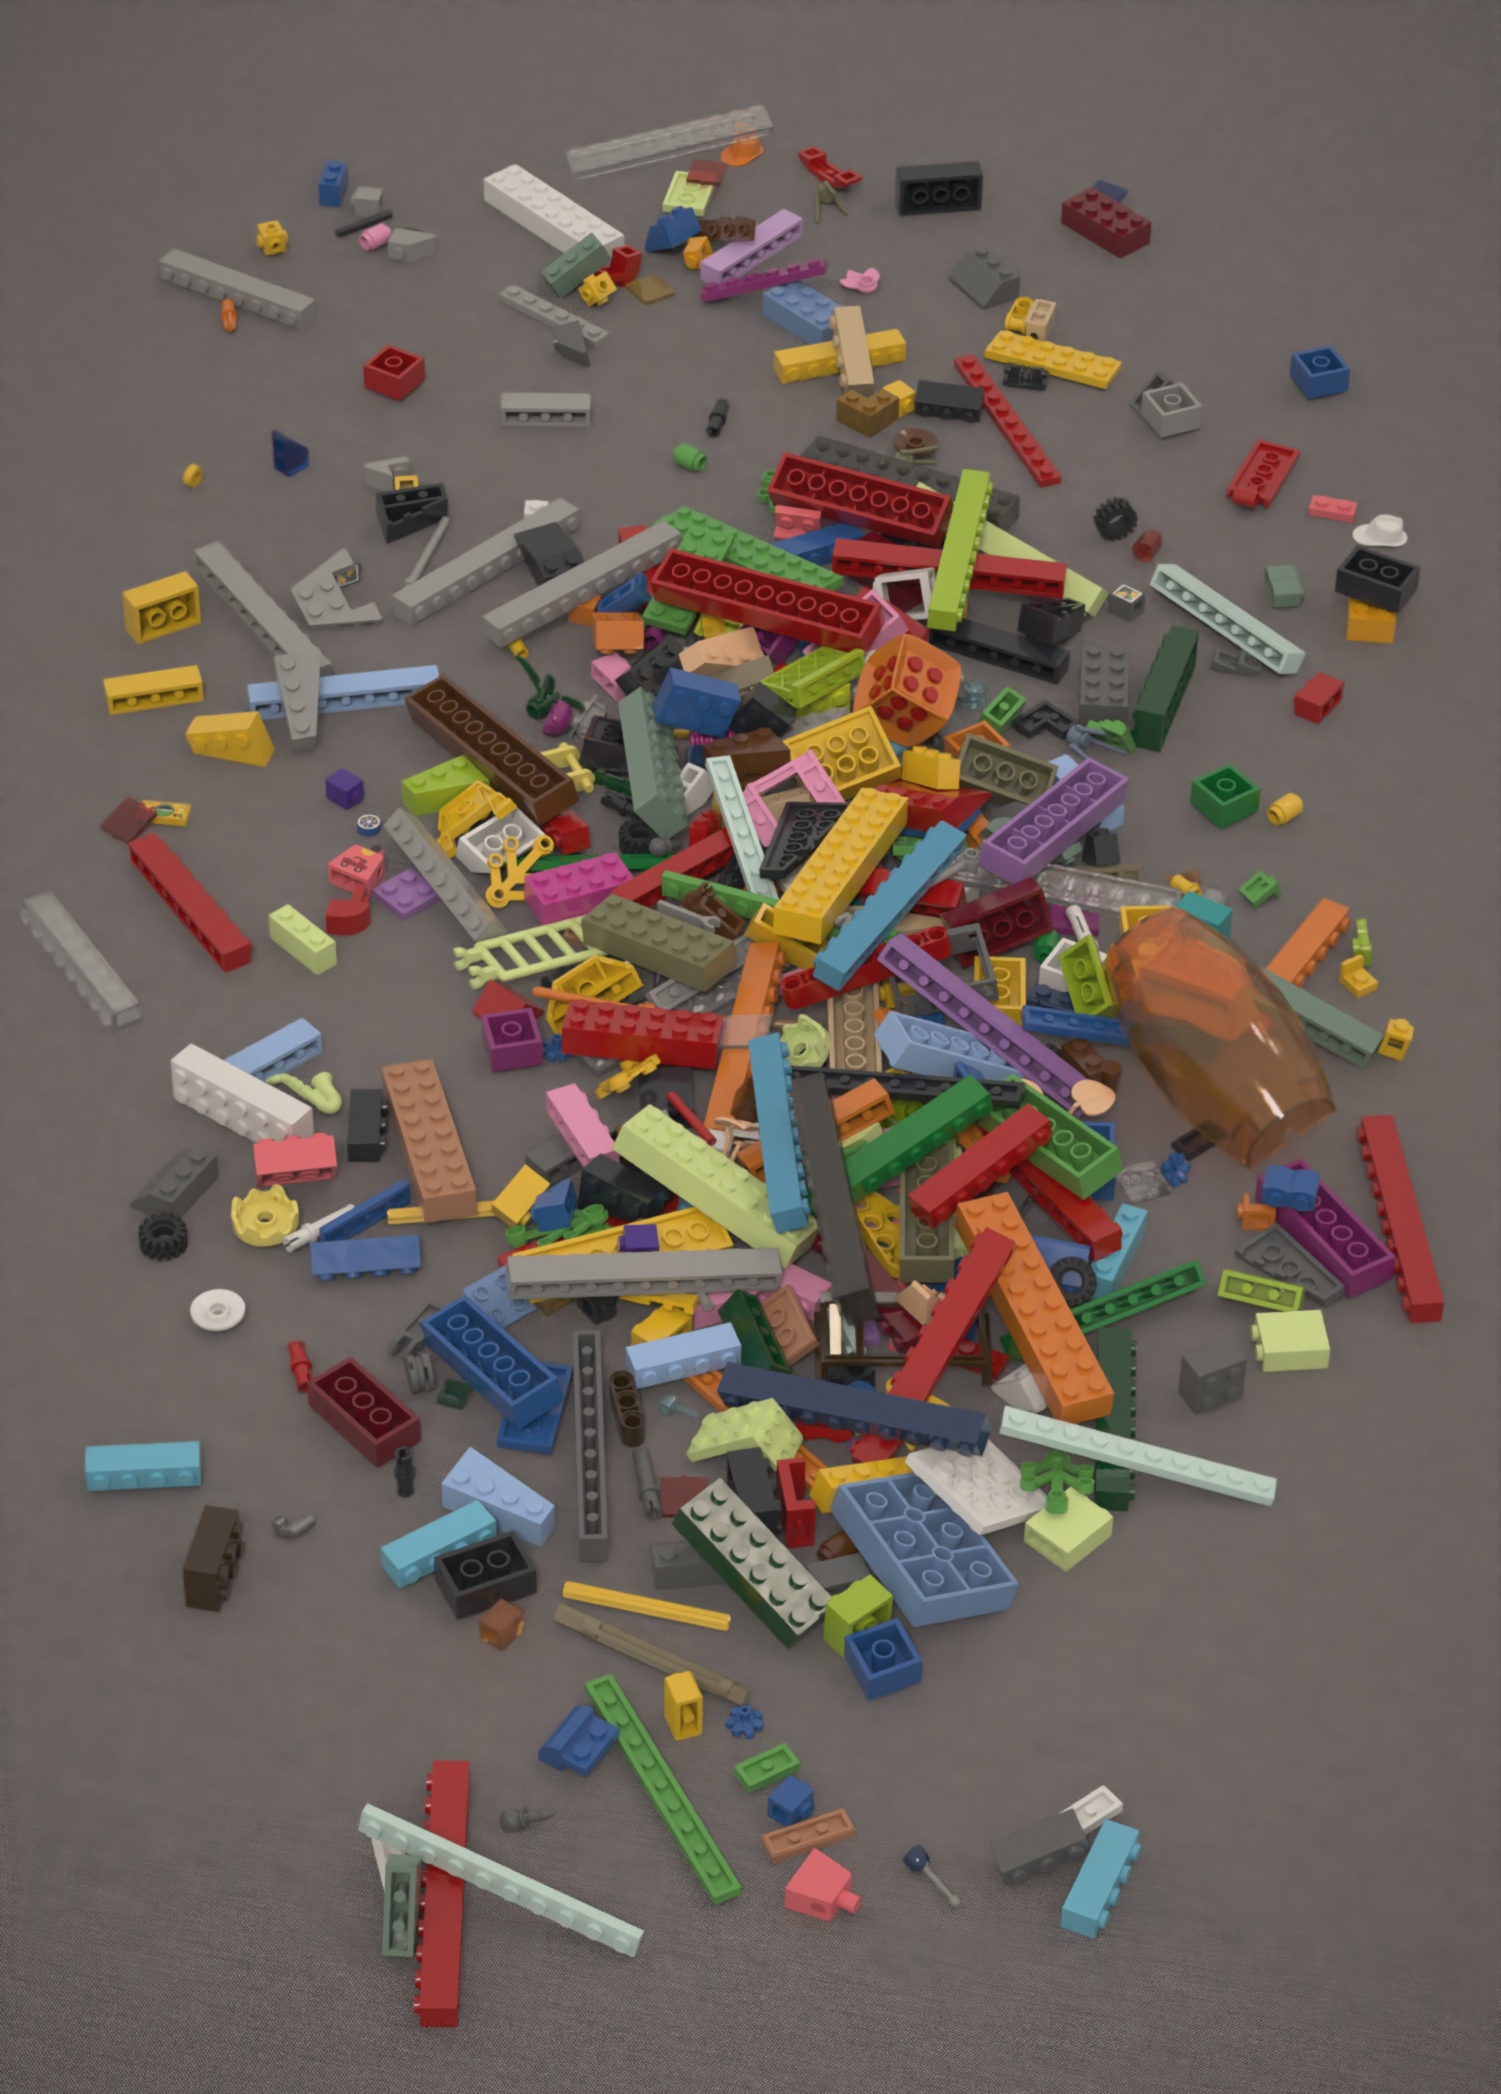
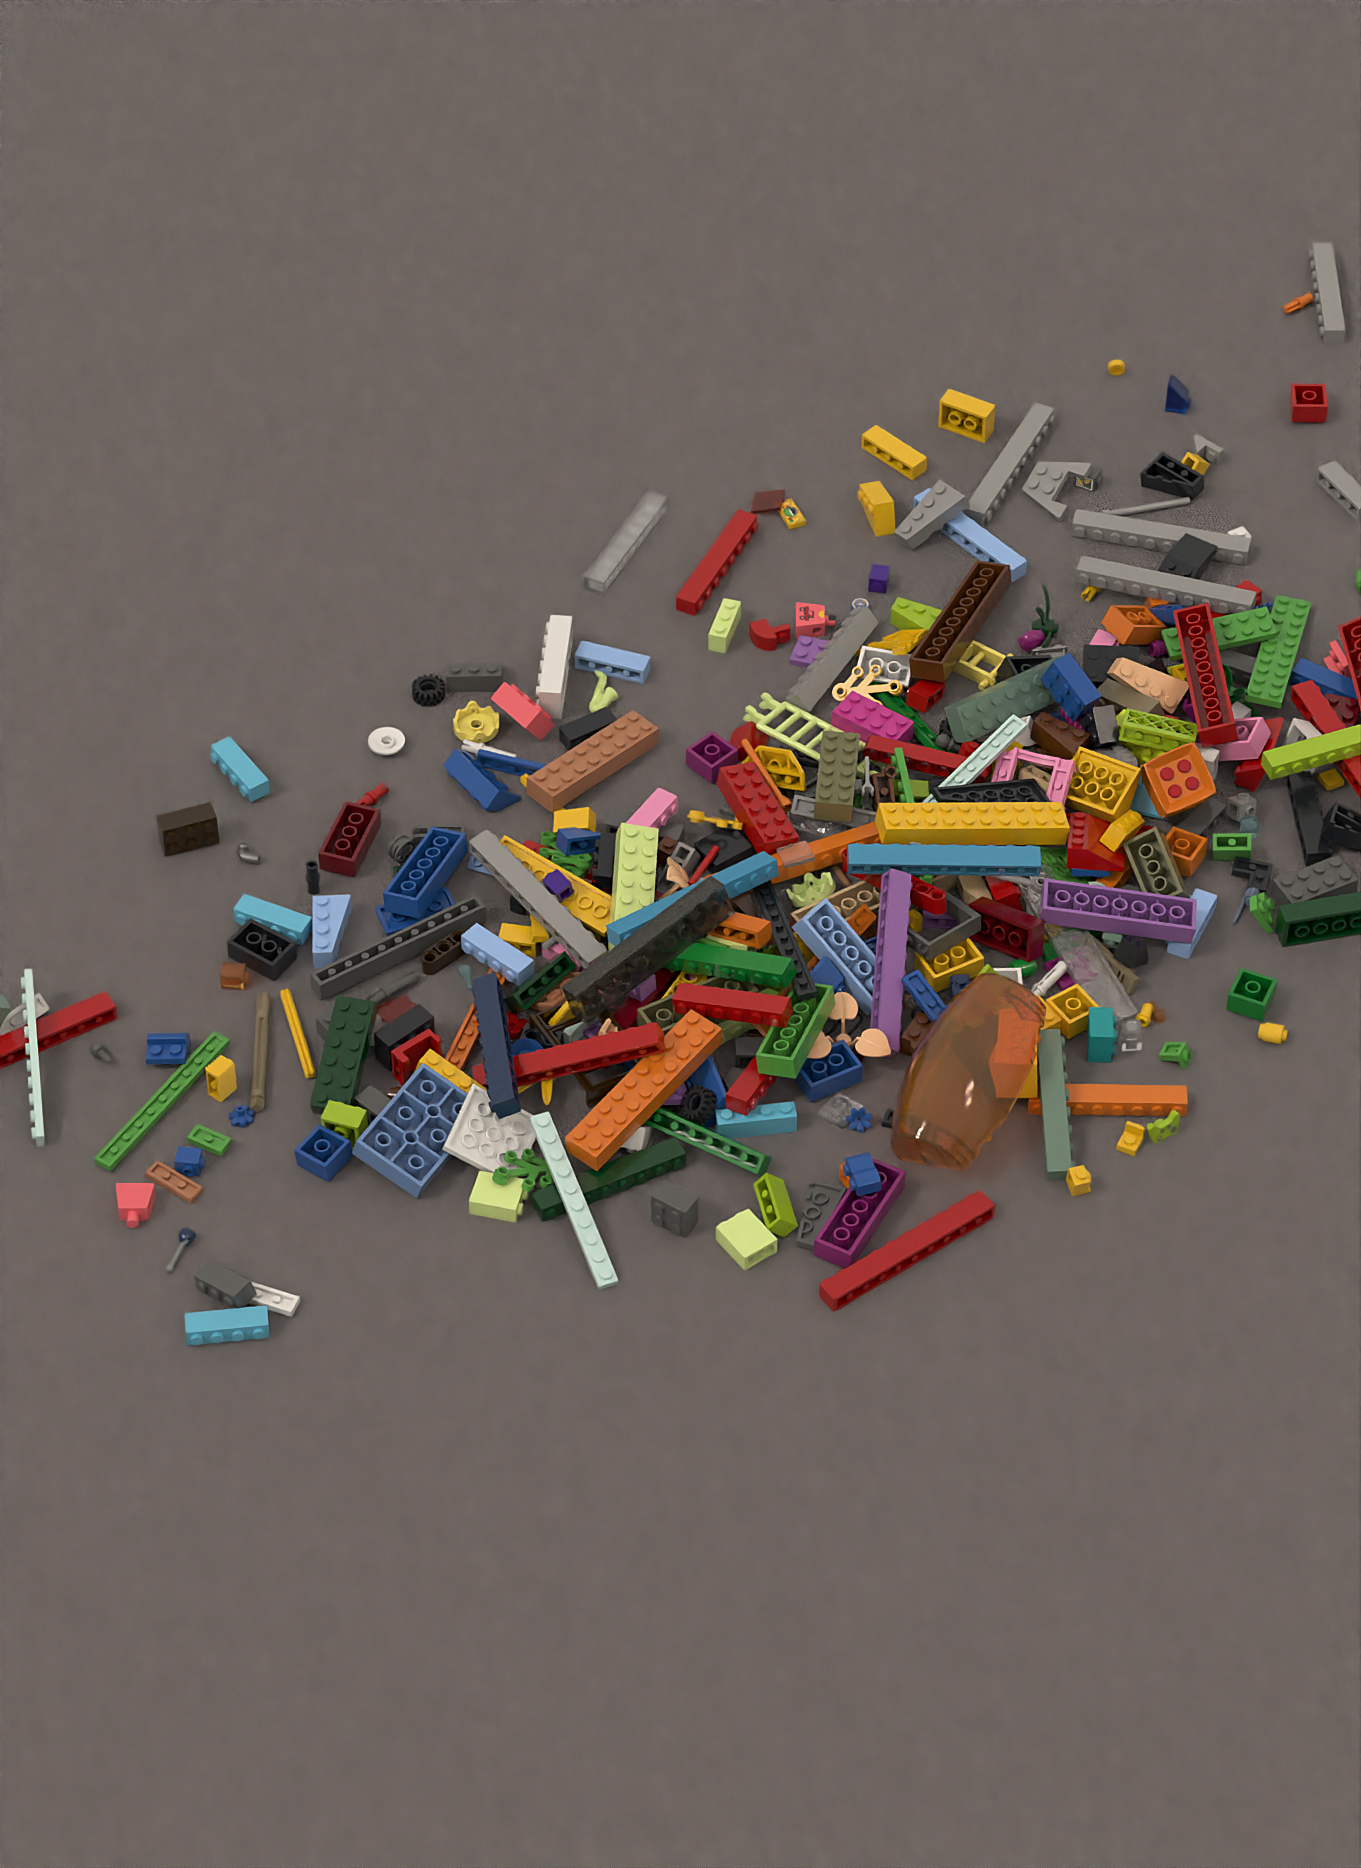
camera: 60 degrees right, 5 degrees up
yellowish green bracket [686,1398,803,1472] -> none

